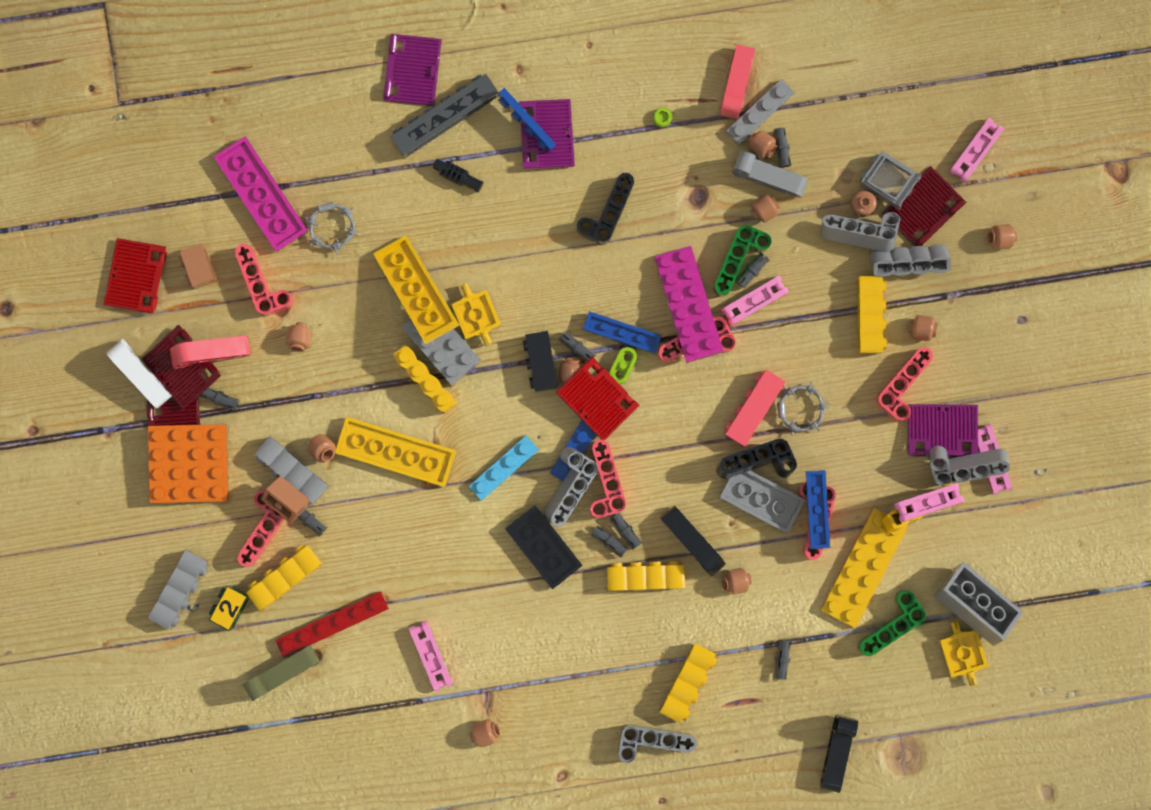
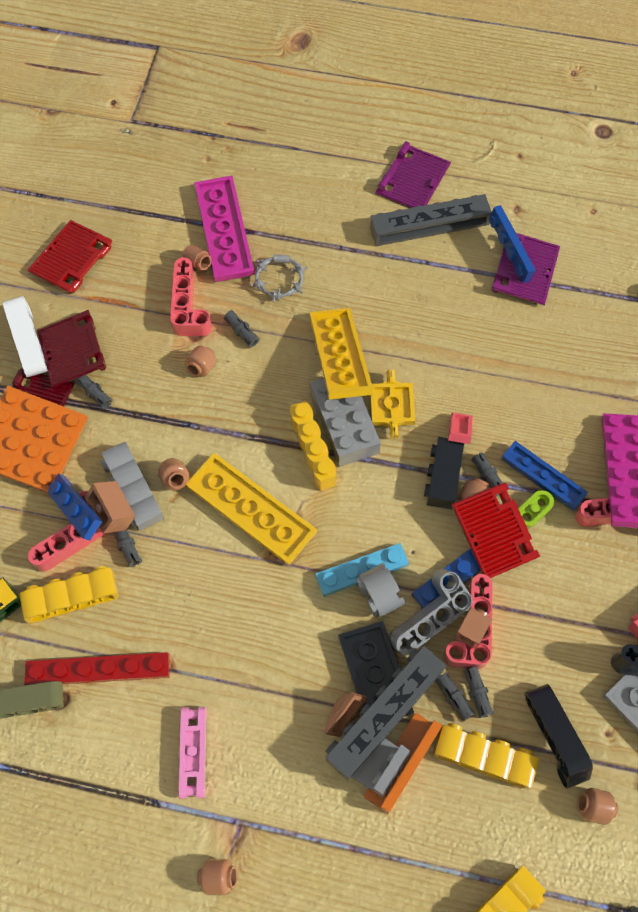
camera: 20 degrees right, 20 degrees down
coral beam [170,336,251,369] -> none
nougat brick [179,243,217,289] -> none
black hinge [433,159,484,193] -> none
black beam [577,173,634,245] -> none
none -> blue plate [47,474,102,541]
none -> nougat brick [182,245,212,270]
none -> dark grey pin [223,310,260,348]
none -> nougat slope [323,692,368,737]
none -> dark grey brick [325,646,447,781]
none -> light grey bracket [352,738,410,798]
none -> light grey brick [356,563,405,617]
none -> orange panel [364,713,443,814]
none -> coral tile [448,412,473,444]
none -> nougat brick [455,608,493,650]

